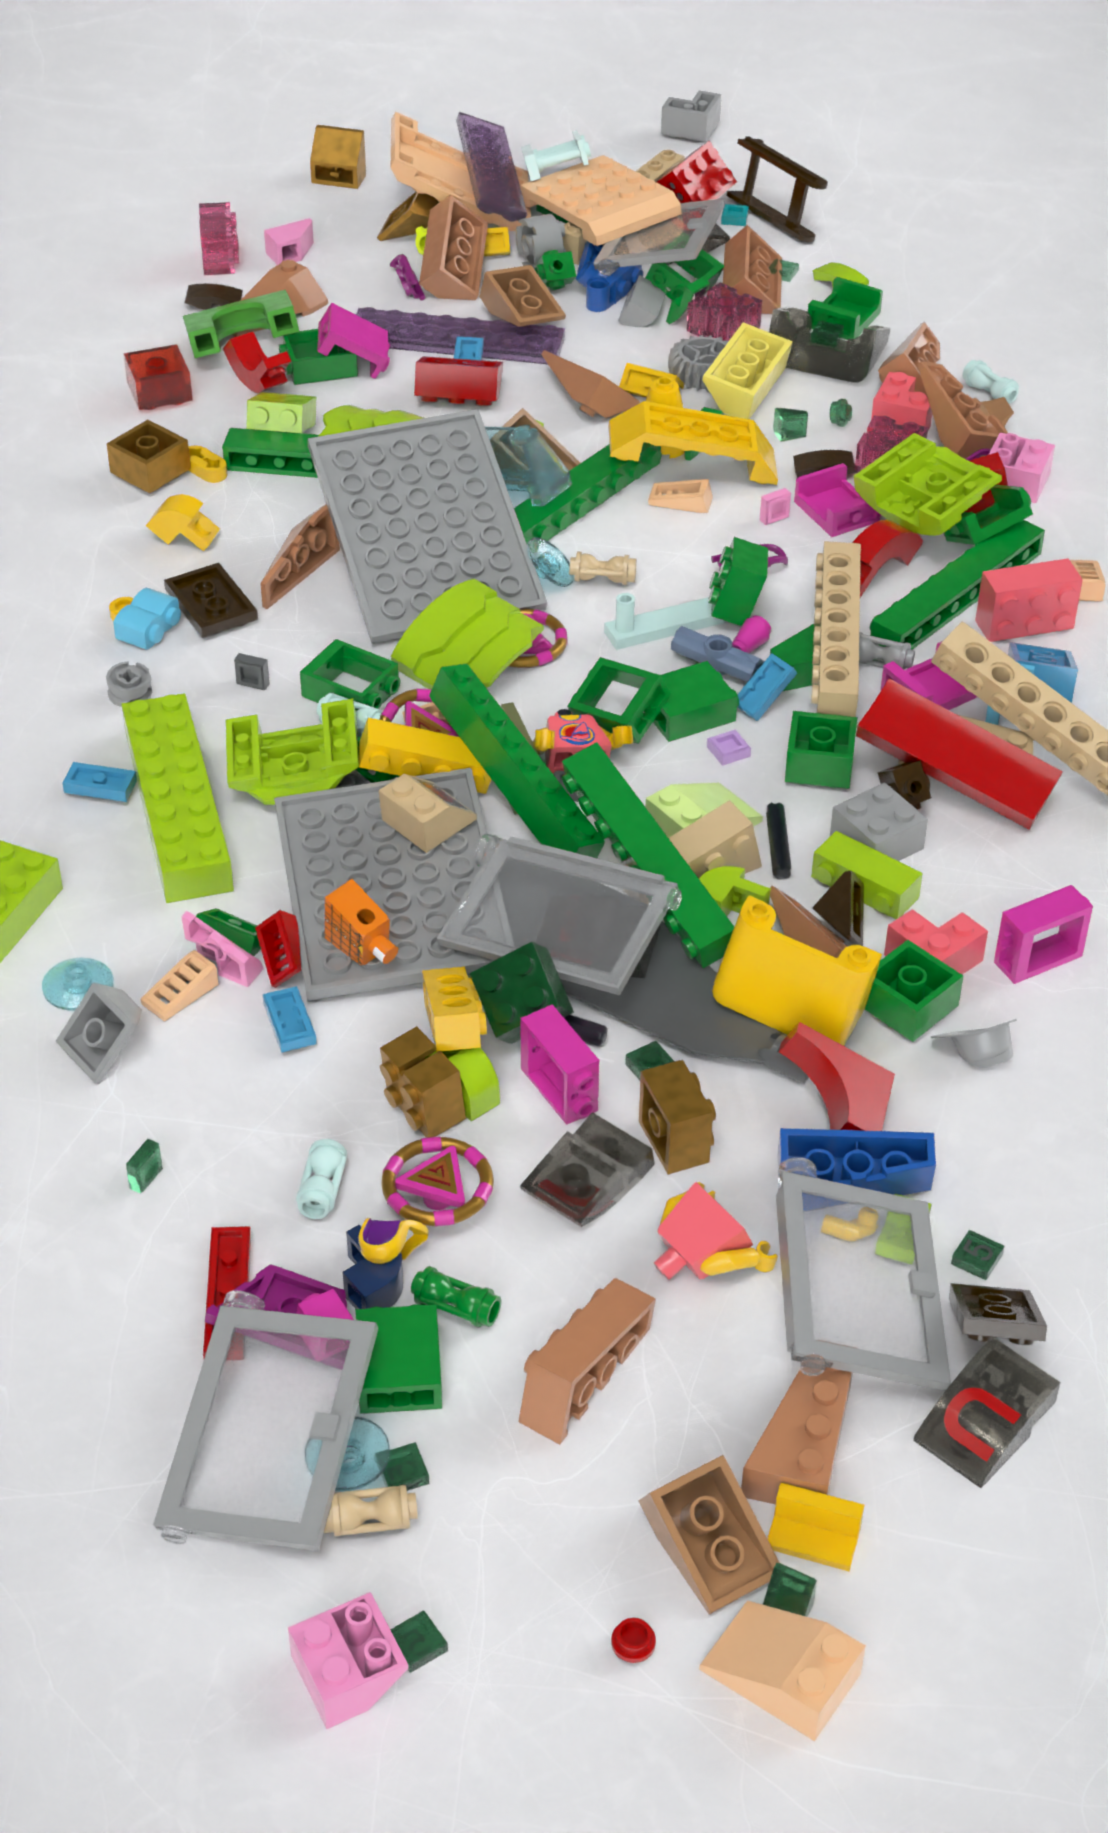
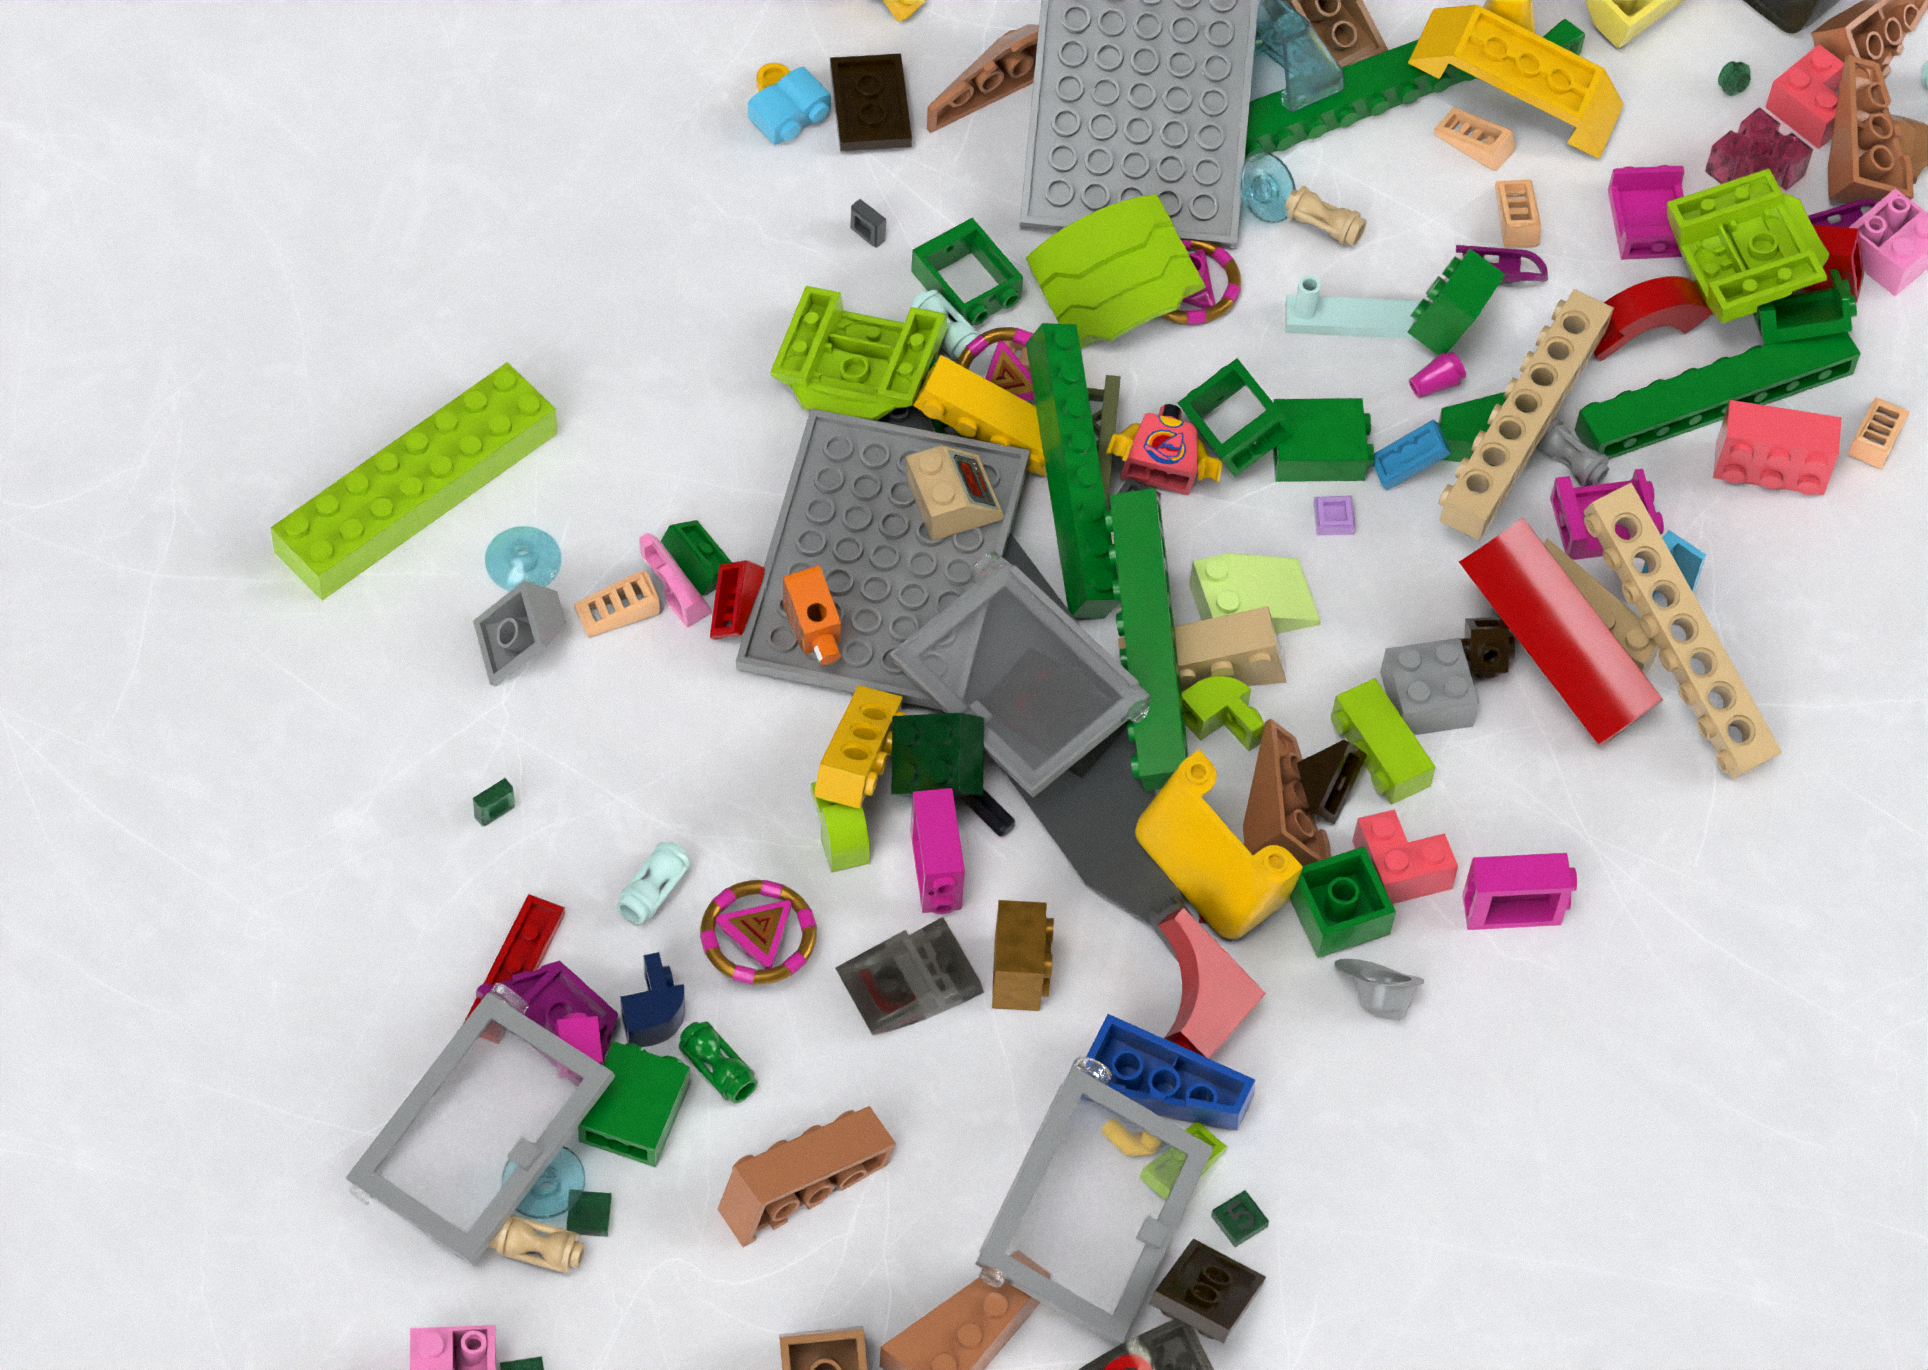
camera: 20 degrees right, 15 degrees up
dark azure plate [62,762,137,802] -> none
light grey wheel [106,661,152,707] -> none
lime brick [121,693,234,903] -> none
dark azure plate [262,986,317,1053] -> none
yellow piece [358,1218,429,1264] -> none
pearl gold piece [379,1026,466,1138] -> none
clear green plate [625,1041,675,1081] -> none
coral torso [653,1182,778,1280] -> none
sand blue piece [671,626,765,682] -> none
bright pink tile [760,488,791,525] -> none
black axle [766,802,791,879] -> none
clear green slope [773,408,808,442] -> none
green brick [784,711,858,789] -> none
dark brown slope [793,450,856,478] -> none
dark azure slope [1008,642,1078,703] -> none
none -> light nougat slope [1495,180,1541,248]

